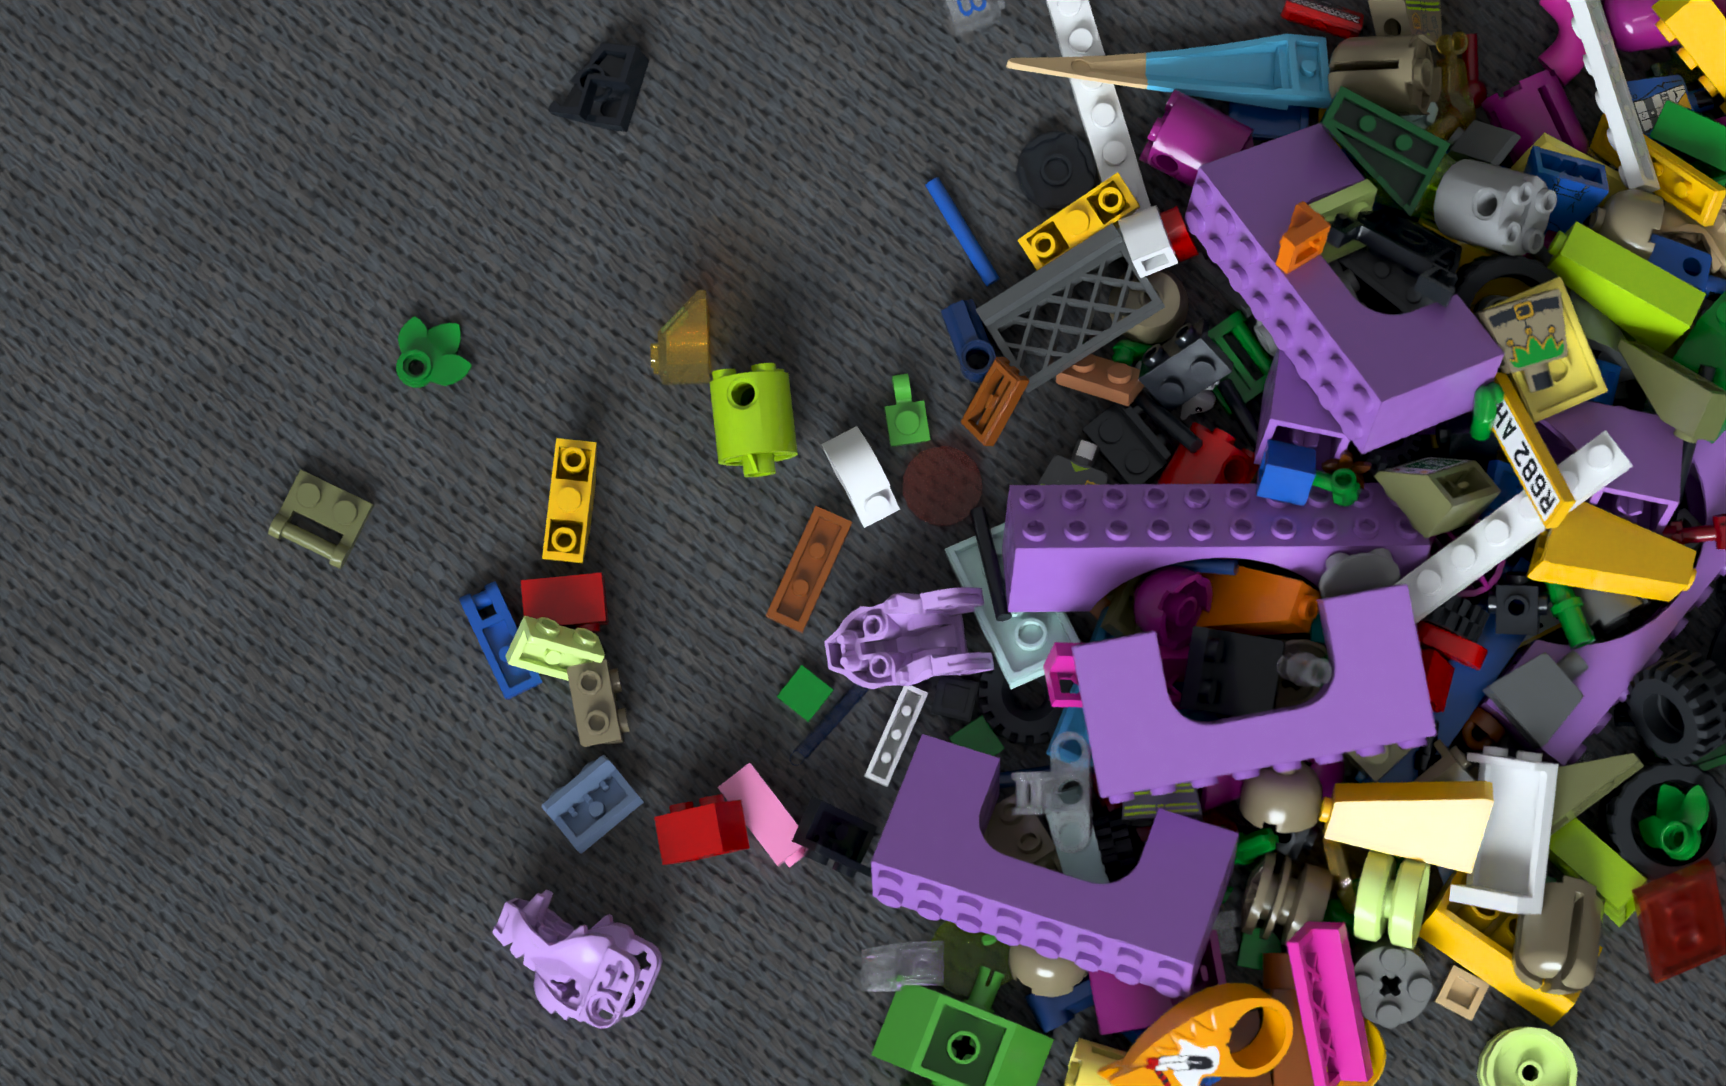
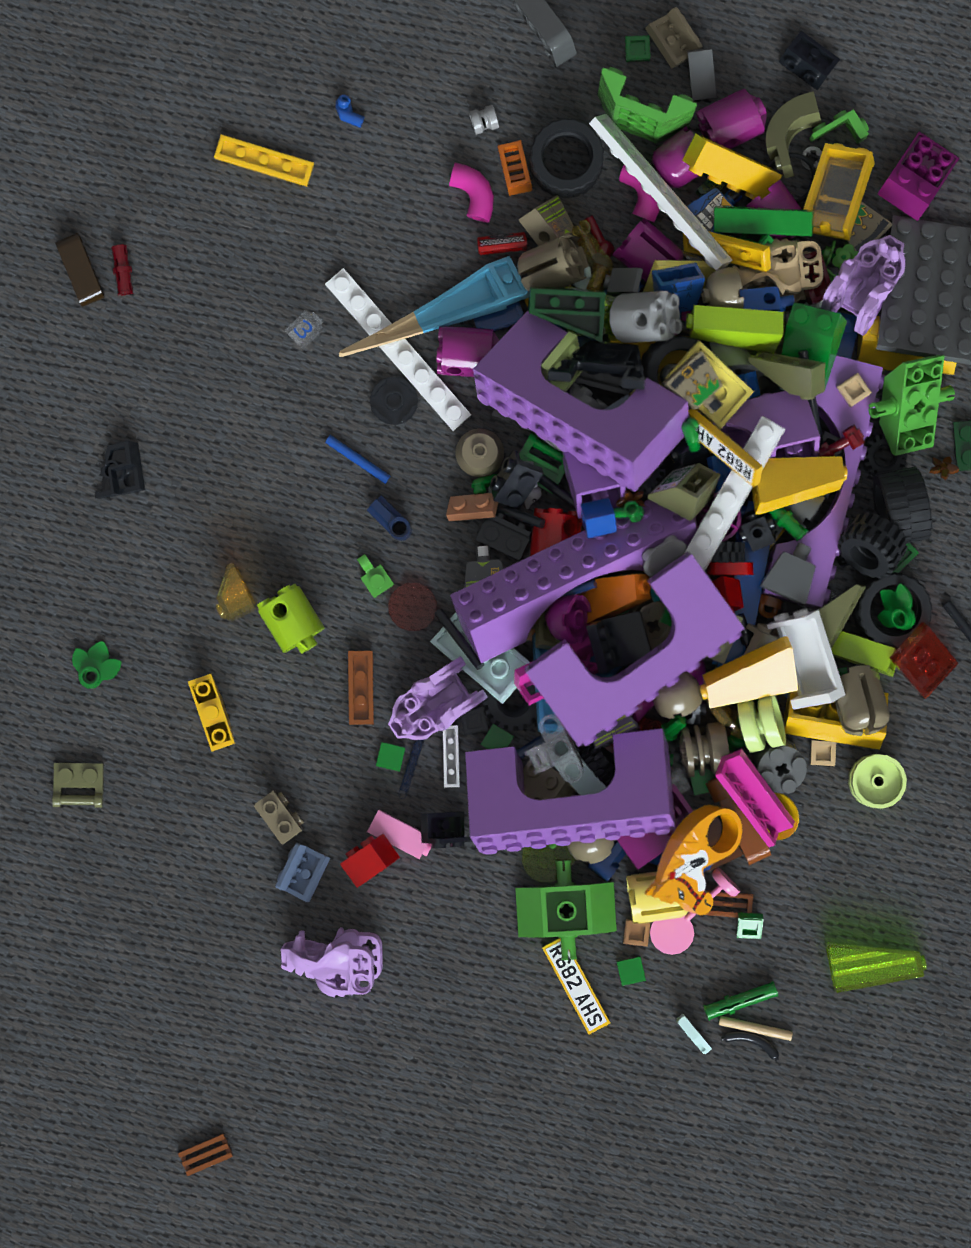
camera: 25 degrees left, 5 degrees up
blue plate [459,581,544,700] -> none
yellowish green bracket [505,616,605,681] -> none
red brick [521,572,609,633] -> none
white brick [821,426,900,528] -> none
clear slope [861,941,944,991] -> none
dark orange tile [960,357,1030,446] -> none
dark grey fence [975,223,1165,394] -> none
yellow slope [1018,172,1141,270] -> none
white brick [1118,205,1178,278] -> none
red beam [1160,206,1199,262] -> none
orange bracket [1276,201,1331,274] -> none
clear pin [1277,652,1332,686] -> none

